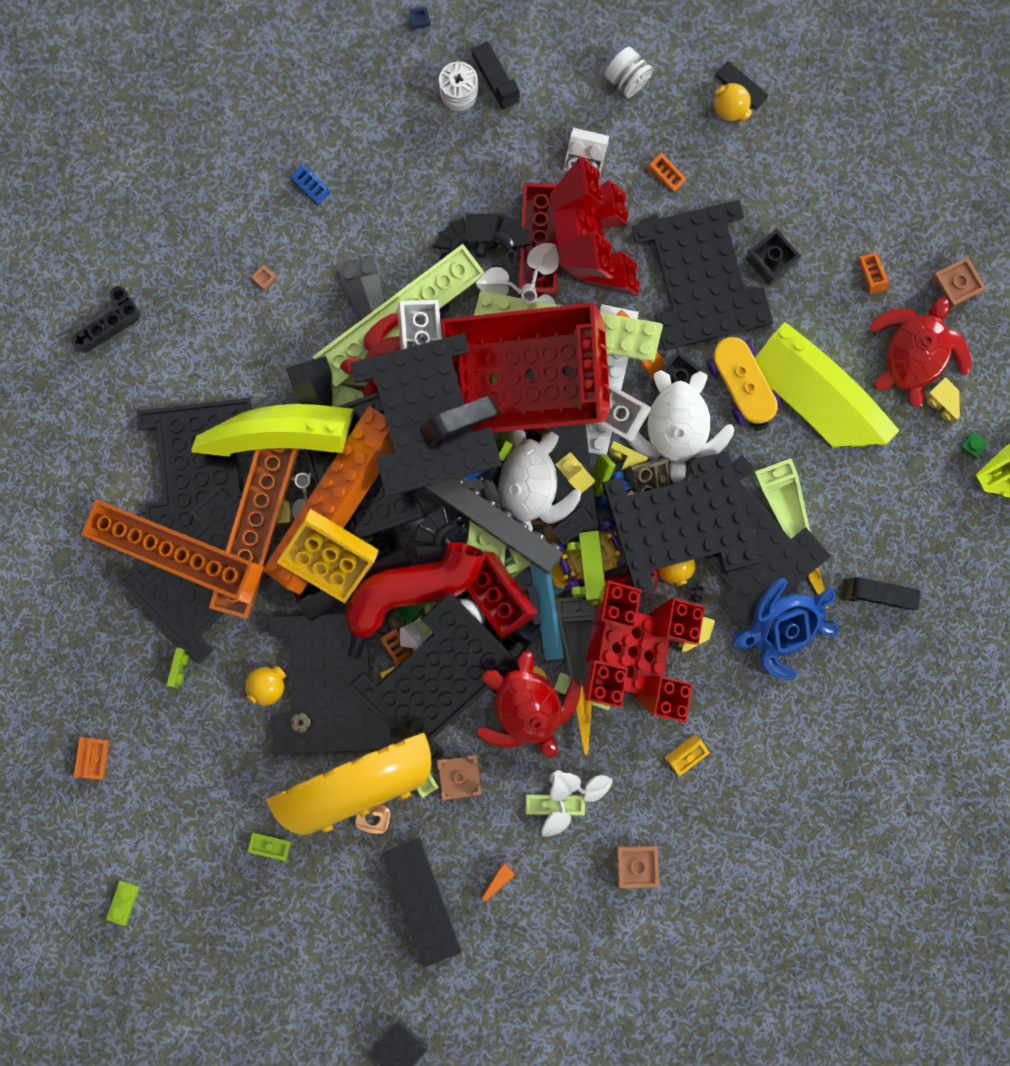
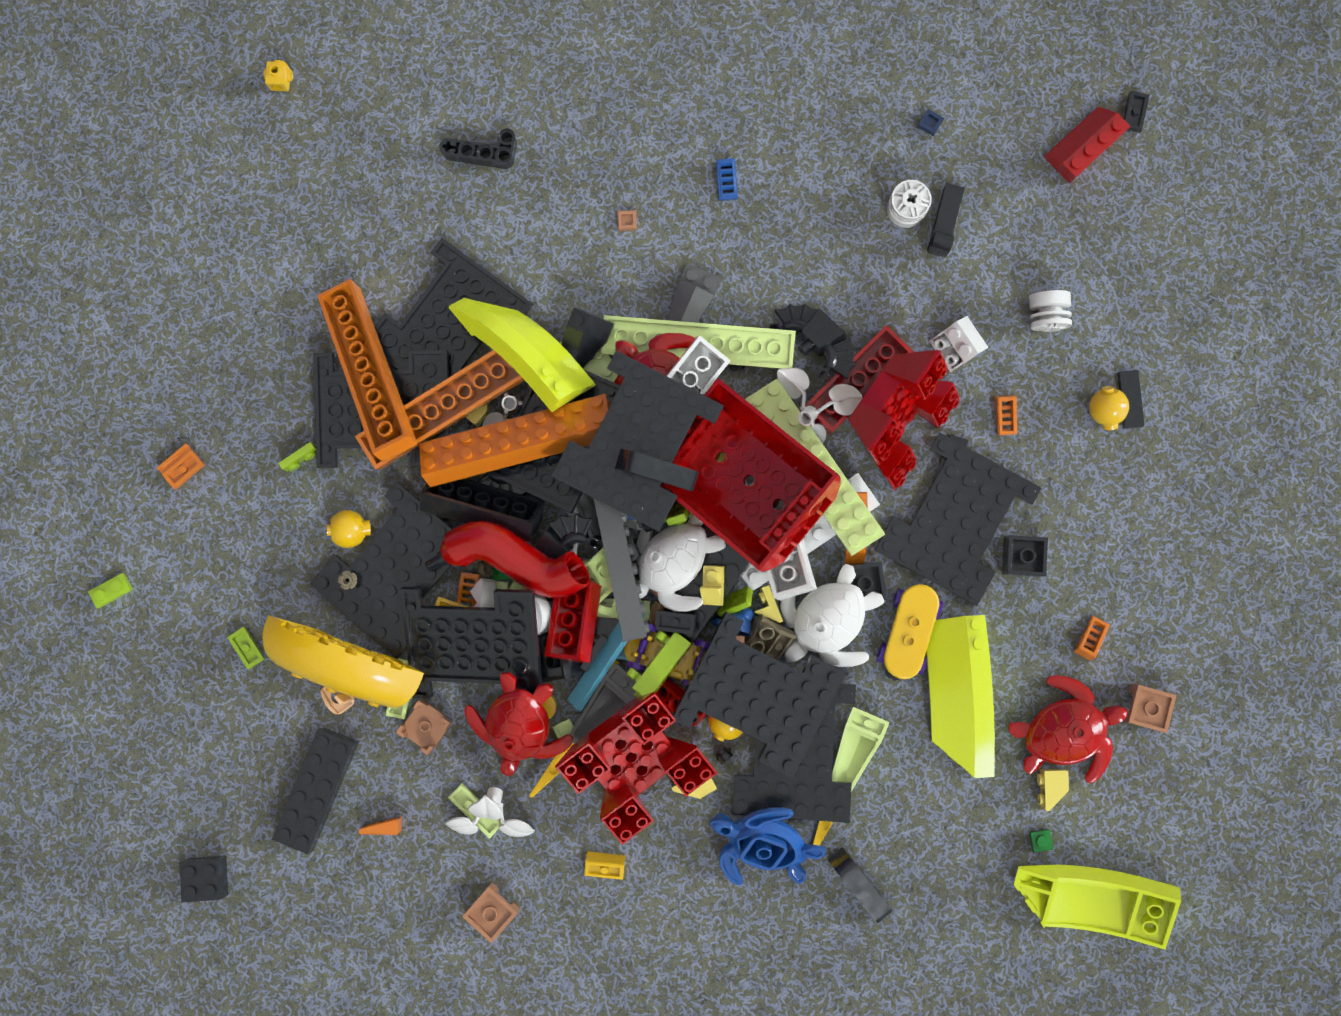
camera: 50 degrees right, 5 degrees up
yellow slope [277,509,379,603] -> none

